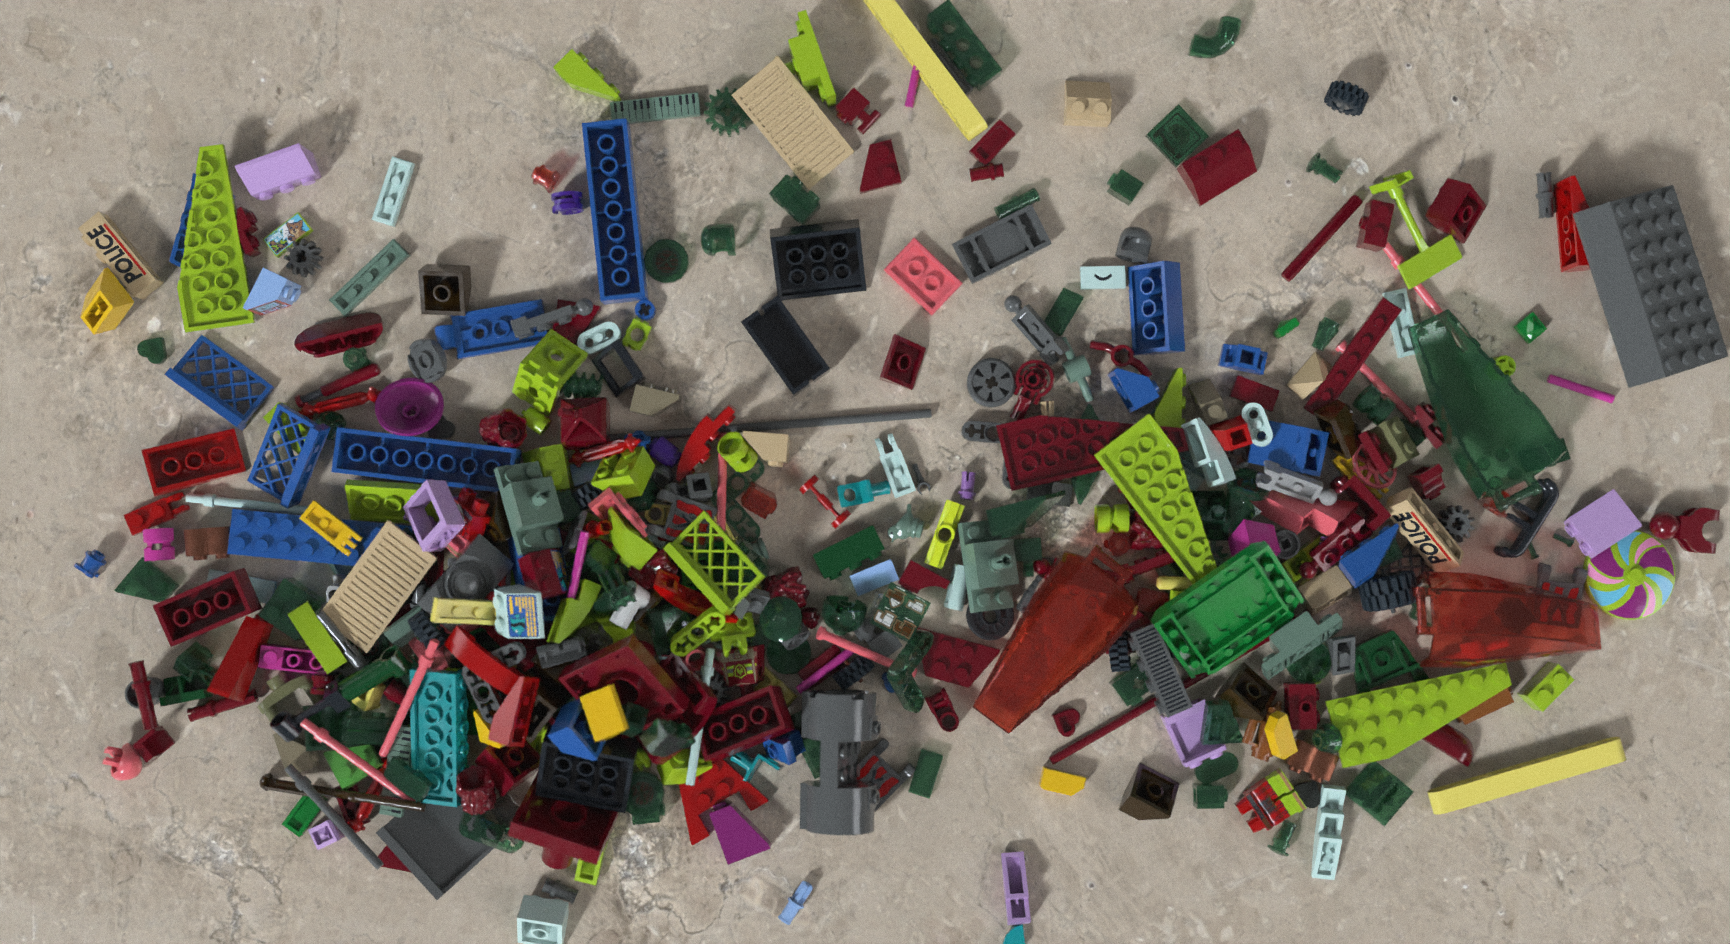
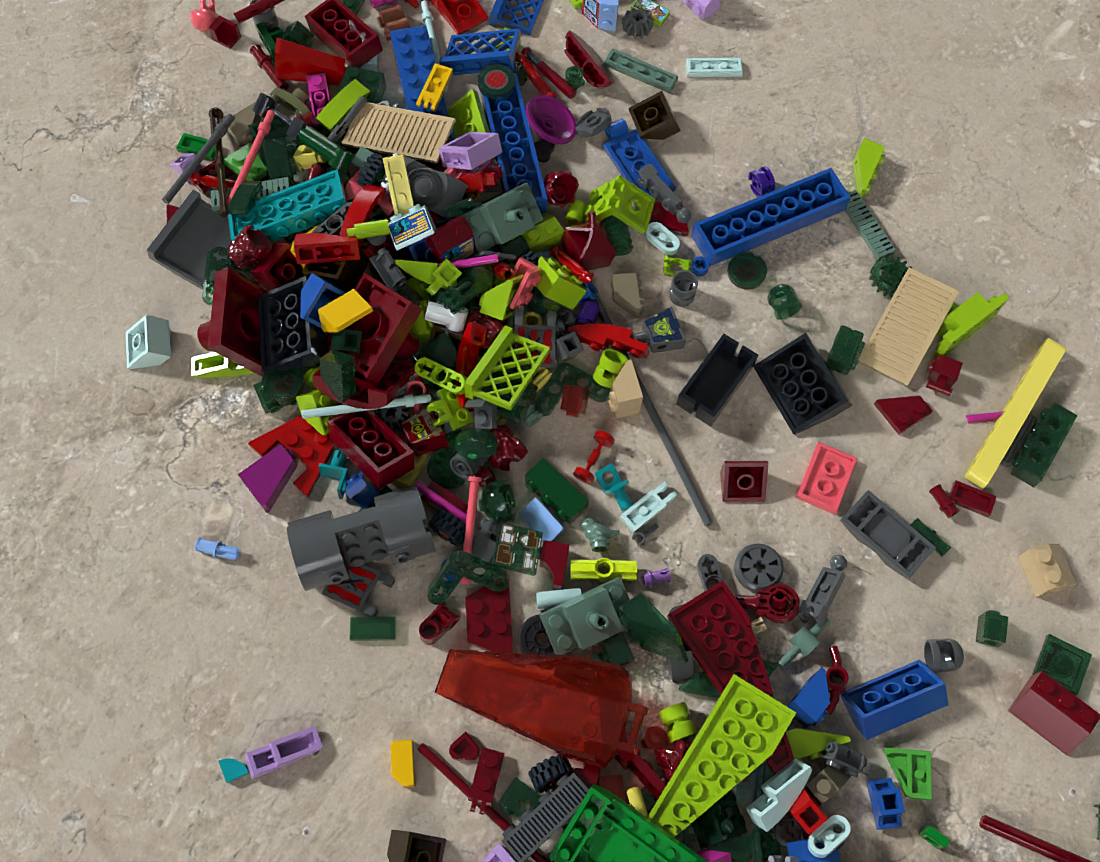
camera: 70 degrees right, 20 degrees down
coral bar [379,638,440,757] -> none
clear red brick [531,164,560,193] -> none
dark grey pin [542,878,579,904] -> none
black tile [591,339,646,398] -> none
coral bar [714,433,727,541] -> none
clear green slope [1044,288,1084,337] -> none
light aqua tile [1080,266,1126,290] -> none
dark red tile [1229,375,1280,412] -> none
none -> lime cylinder [347,219,390,239]
none -> lime plate [426,259,462,295]
none -> clear green plate [444,198,482,218]
none -> dark red hinge [468,747,505,815]
none -> tile [478,64,515,99]
none -> torso [634,306,686,353]
none -> dark grey wheel [669,270,698,307]
none -> dark grey hinge [818,742,869,777]
none -> bright green wing [884,747,932,800]

